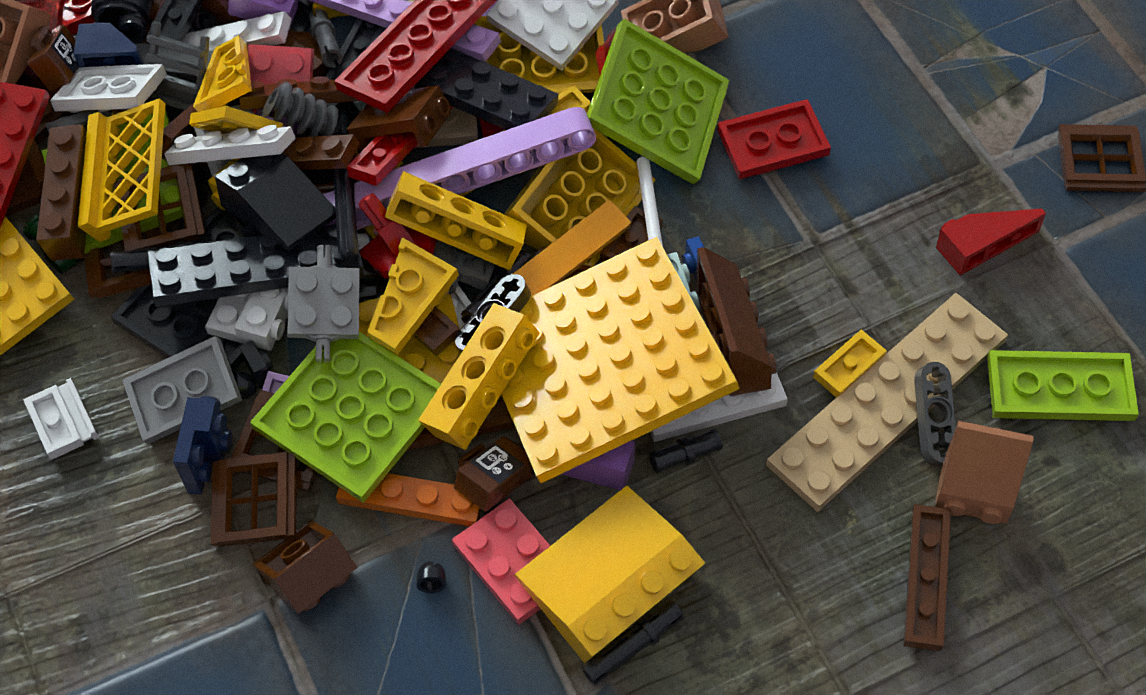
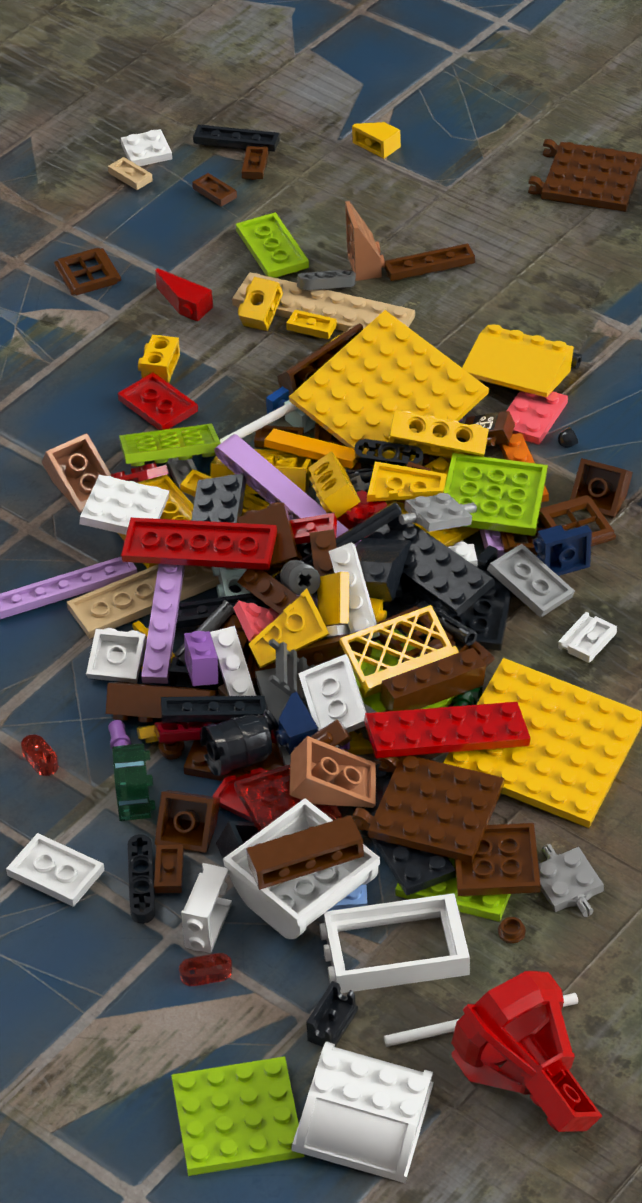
camera: 115 degrees left, 15 degrees down
none -> yellow brick [138,334,180,383]
none -> yellow brick [238,277,283,331]

